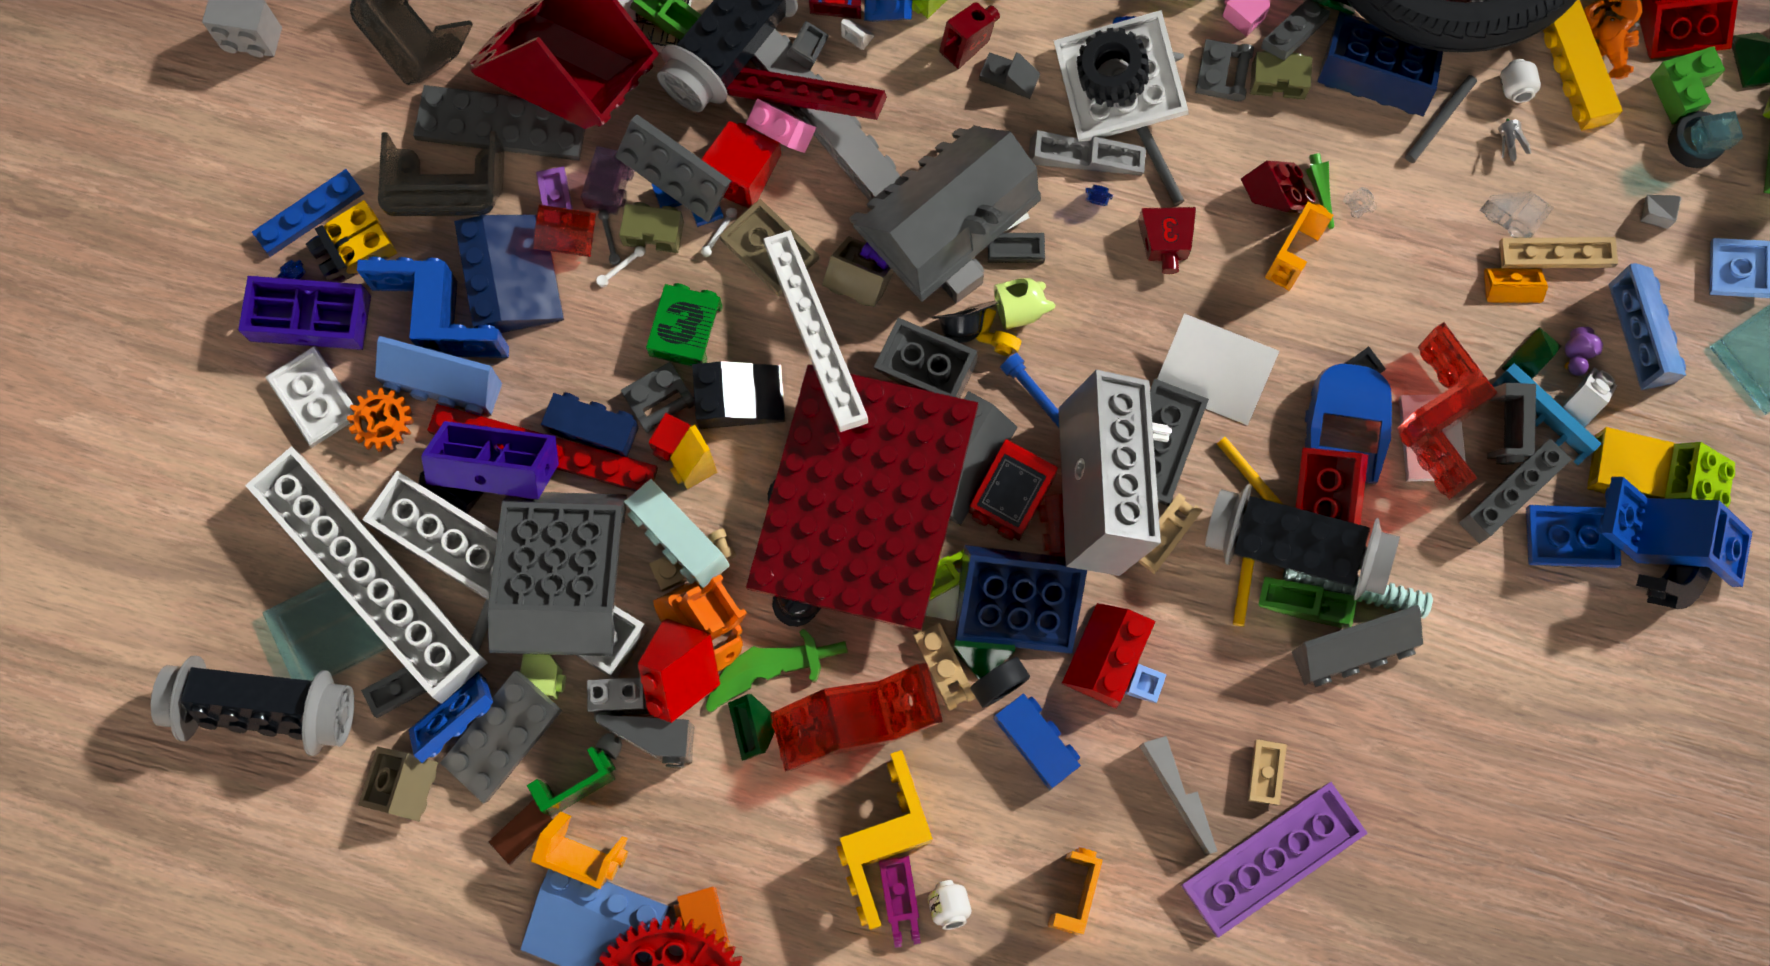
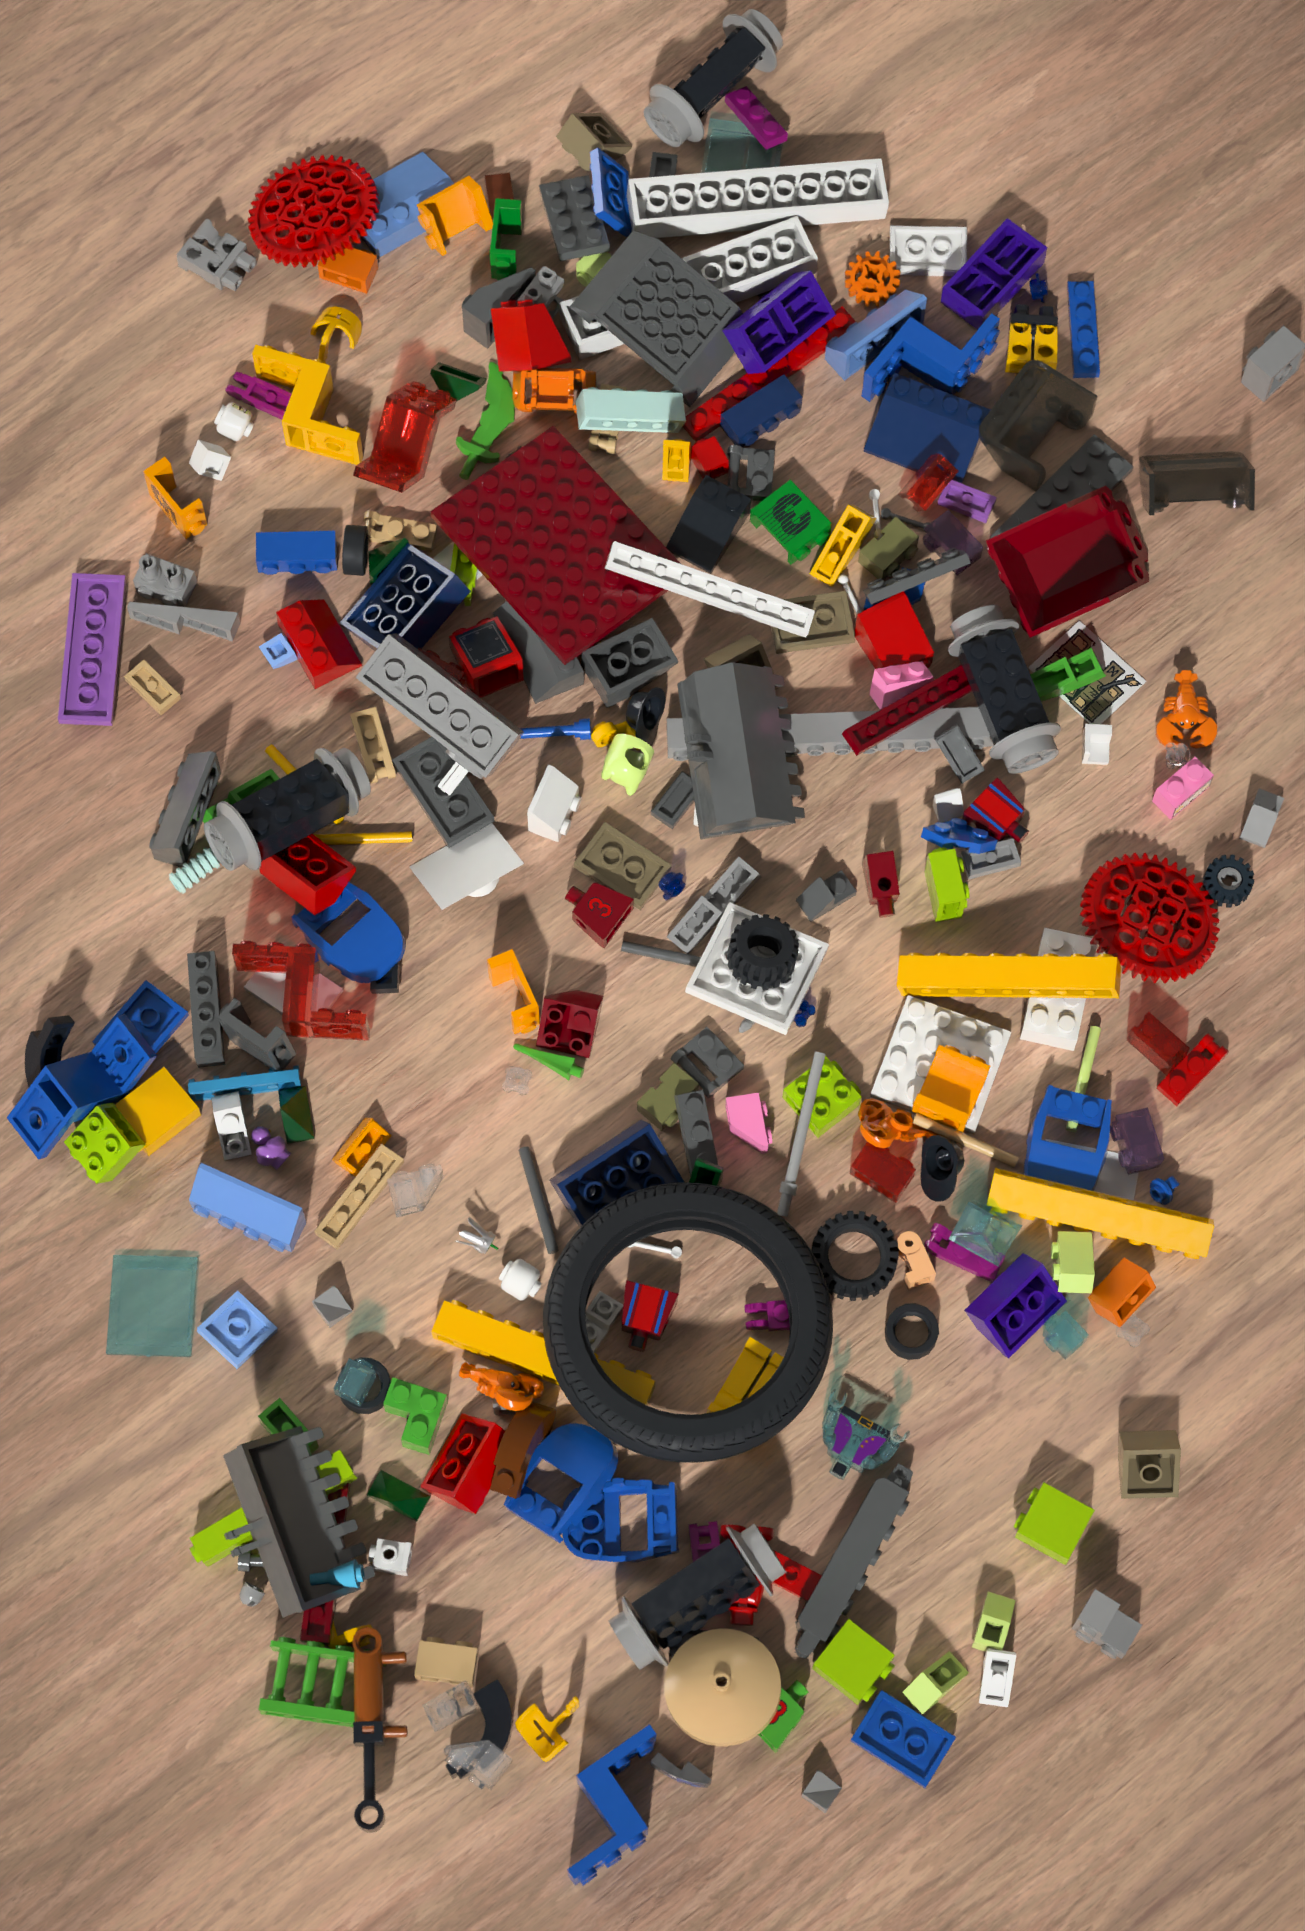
camera: 125 degrees right, 5 degrees down
none -> light grey brick [133,554,197,607]
none -> white panel [189,440,231,481]
none -> yellow helmet [310,306,362,362]
none -> white slope [527,765,582,842]
none -> dark tan plate [574,822,671,911]
none -> magenta plate [725,86,788,150]
none -> yellow slope [810,505,877,587]

